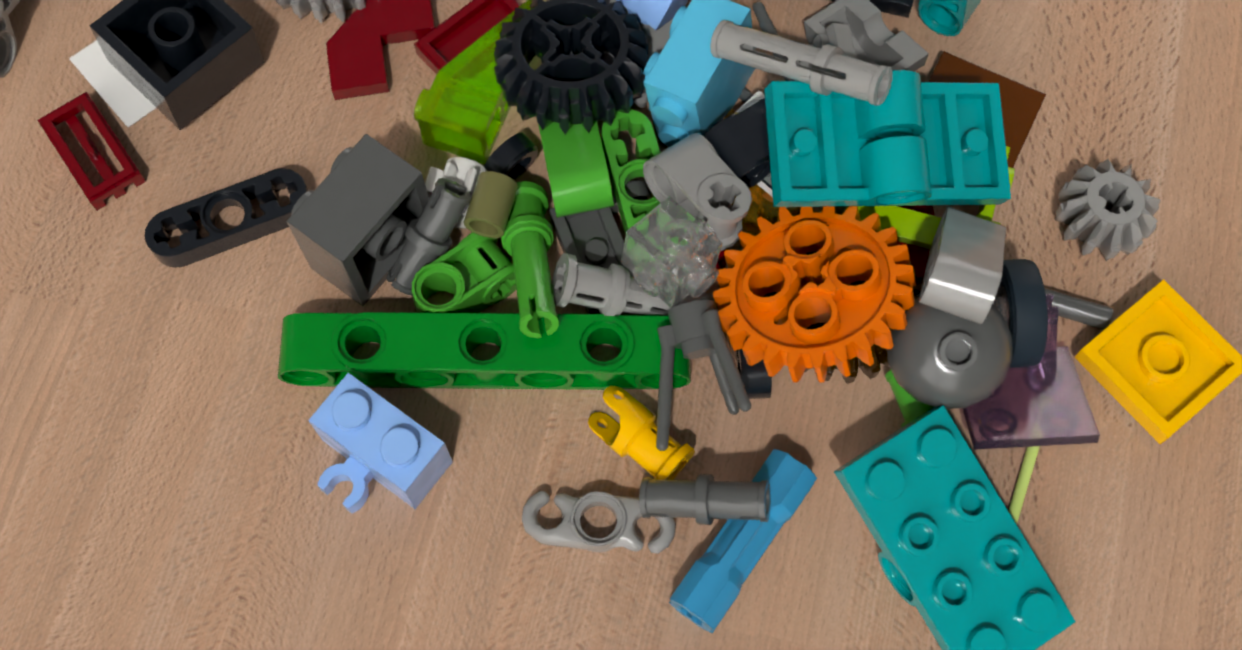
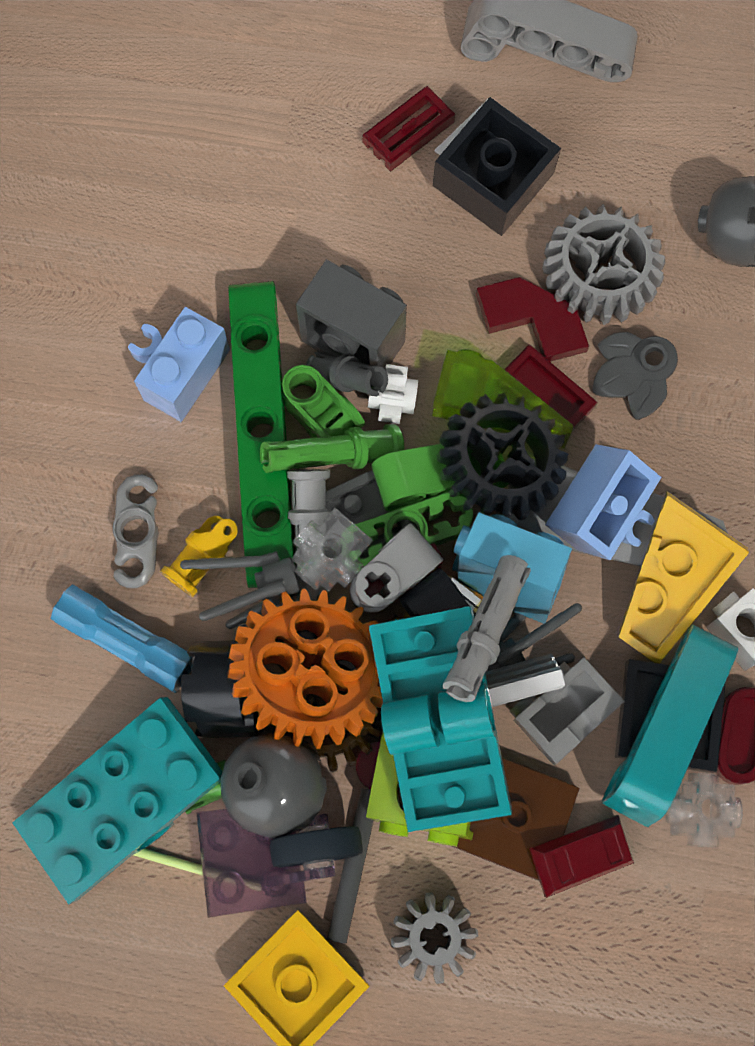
camera: 85 degrees right, 5 degrees up
black beam [145,168,309,268] -> none
olive hinge [464,171,518,238] -> none
black tile [484,133,538,181] -> none
dark grey pin [639,474,771,525] -> none
light grey beam [919,206,1006,325] -> none
none -> black cylinder [181,640,260,738]
none -> dark red tile [529,815,634,898]

